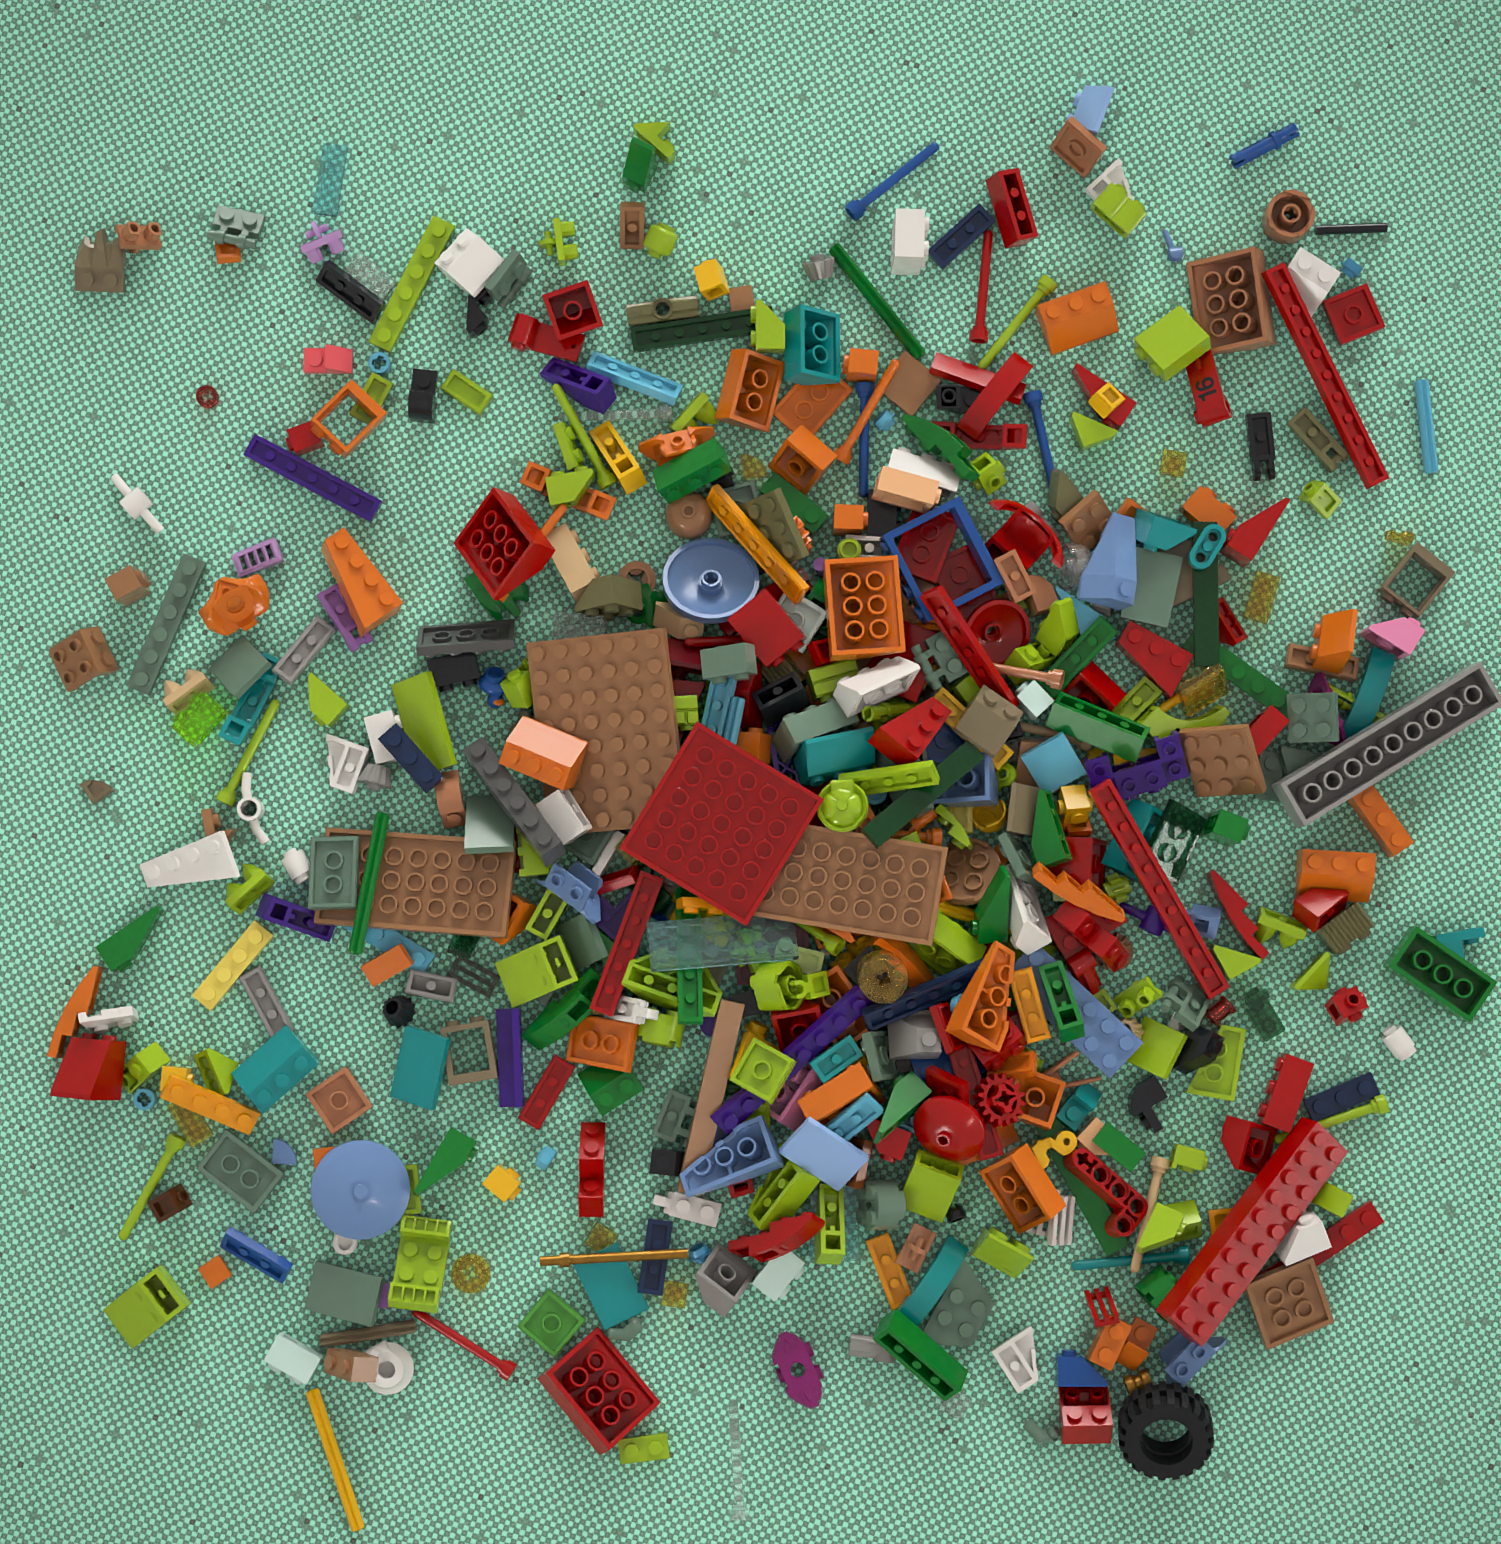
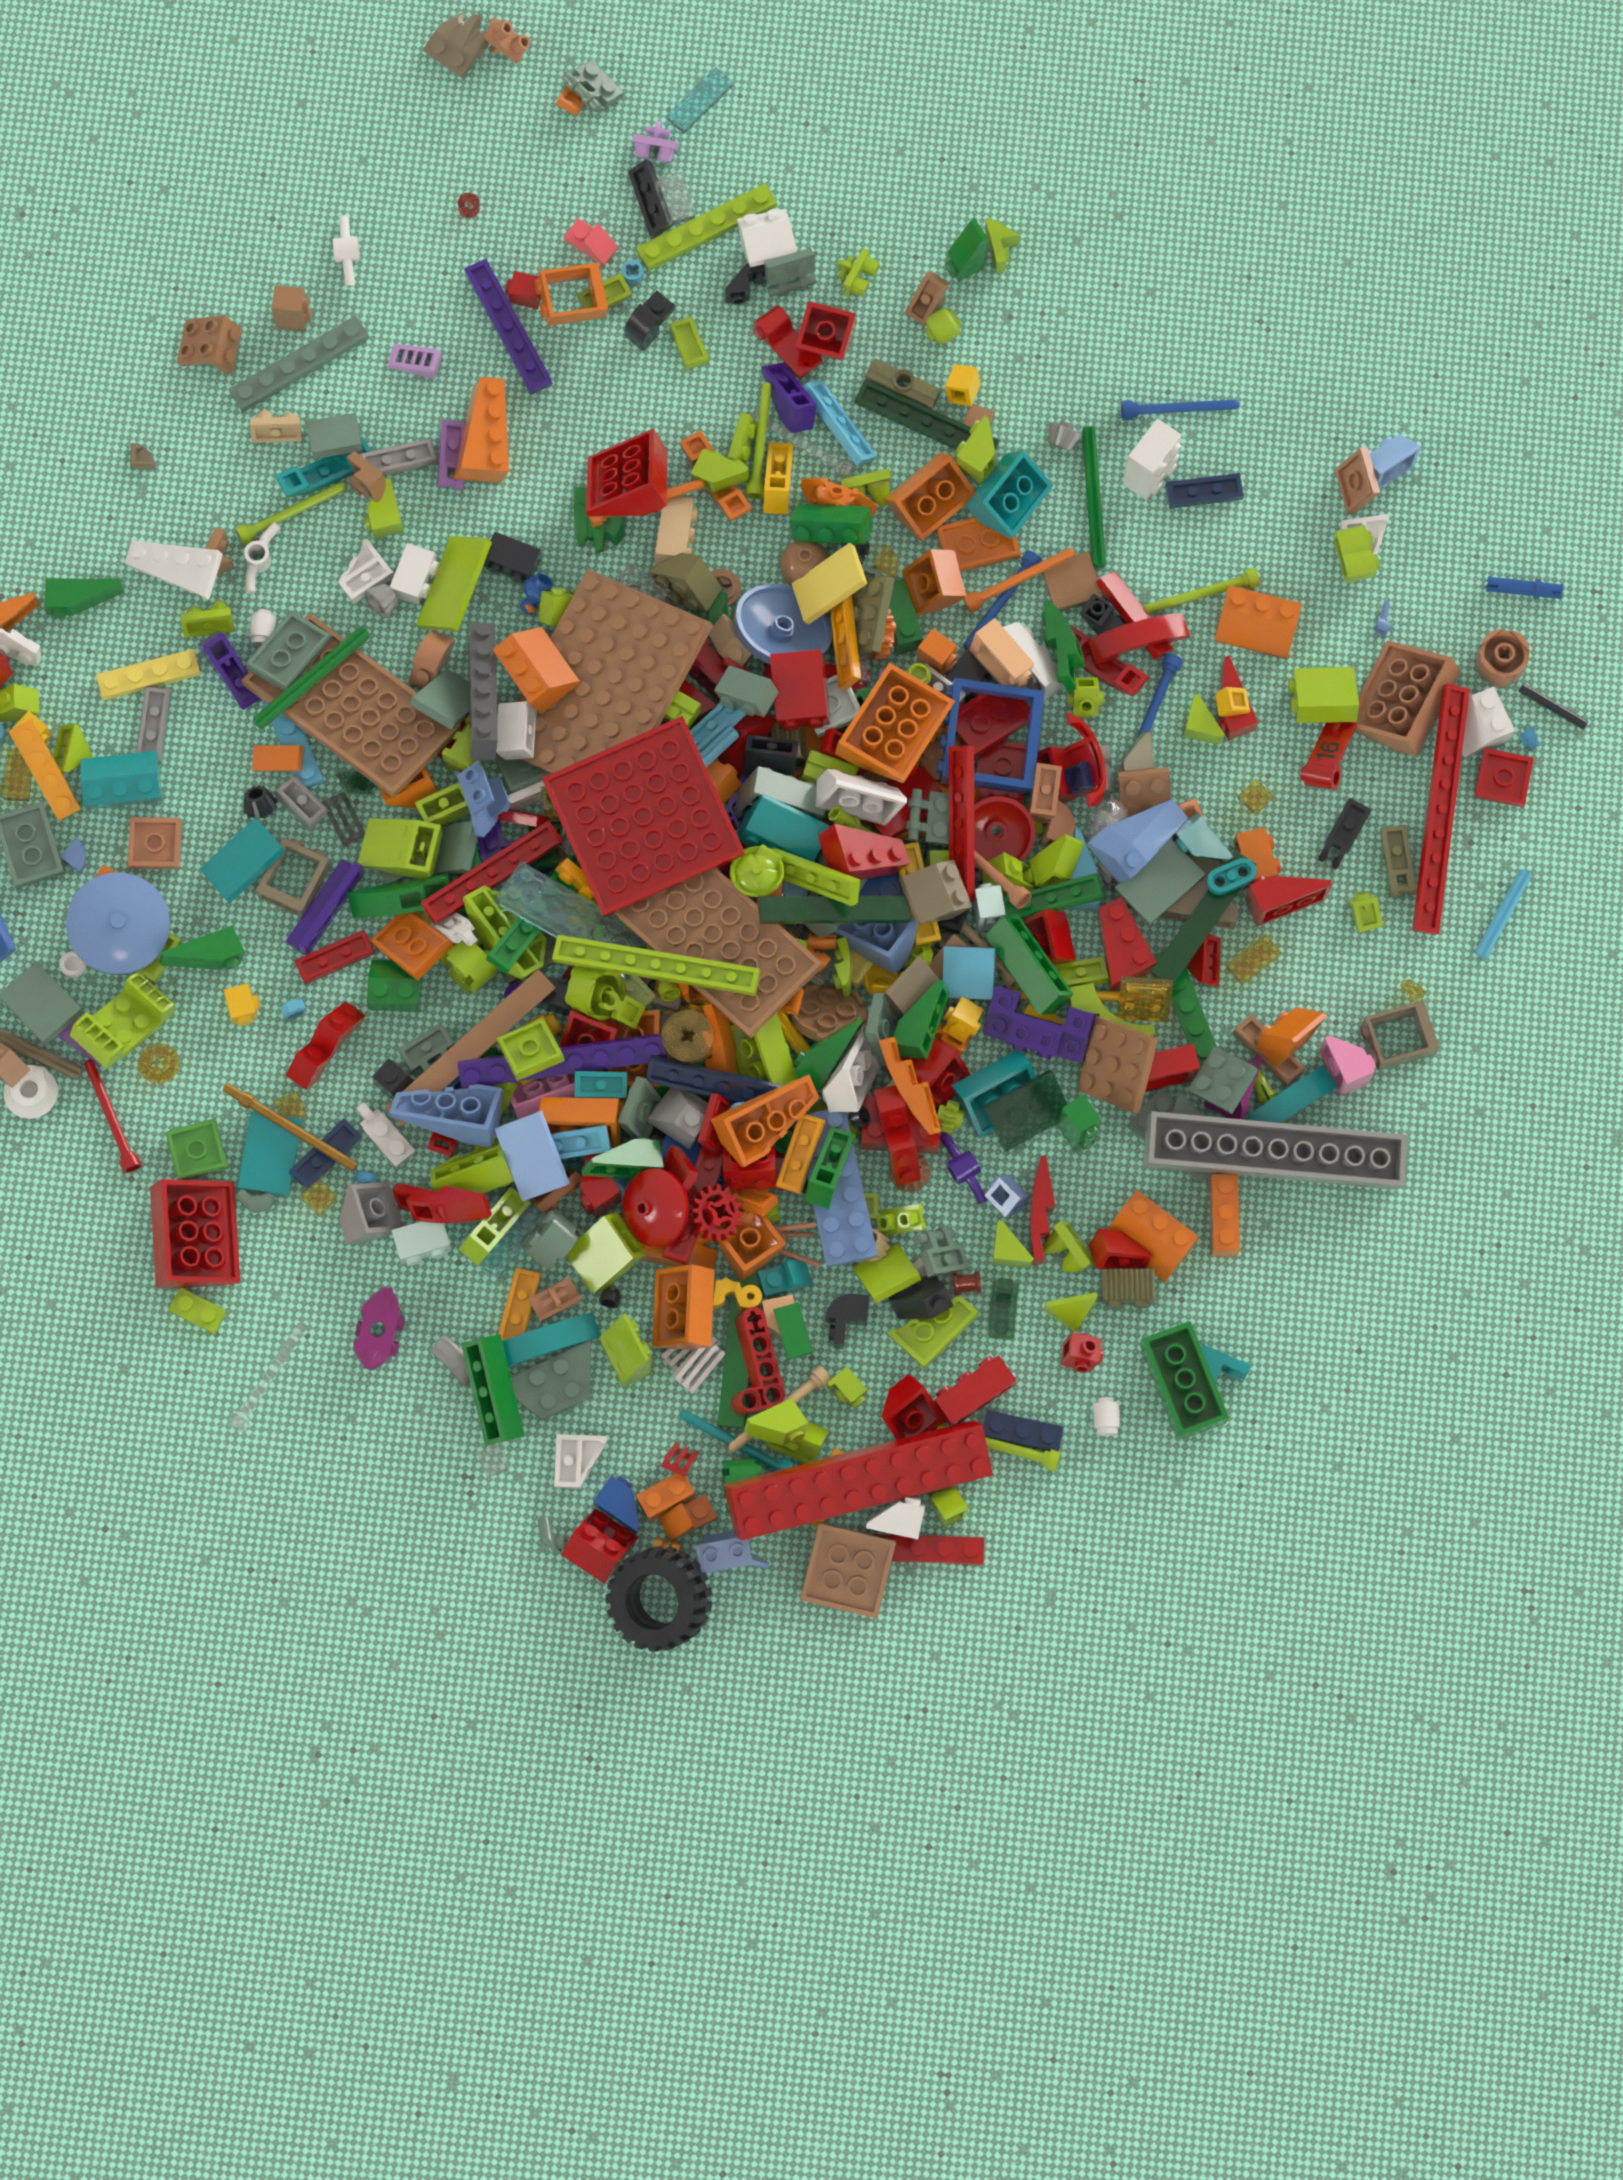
camera: 35 degrees right, 10 degrees down
clear neon green brick [171,691,229,748] -> none
orange piece [199,574,270,636] -> none
dark blue plate [378,723,445,794] -> none
dark grey plate [416,619,516,657] -> none
clear red bush [671,668,689,681] -> none
orange brick [842,348,879,383] -> none
medium azure plate [874,409,895,431] -> none
red piece [969,230,993,344] -> none
red brick [985,168,1038,249] -> none
red piece [1065,947,1102,995] -> none
red plate [1087,778,1230,1000] -> none
none -> medium nougat slope [347,451,386,502]
none -> lime plate [552,935,761,996]
none -> light yellow tile [791,543,867,624]
none -> black hinge [848,1106,870,1128]
none -> clear blue tile [1064,761,1094,794]

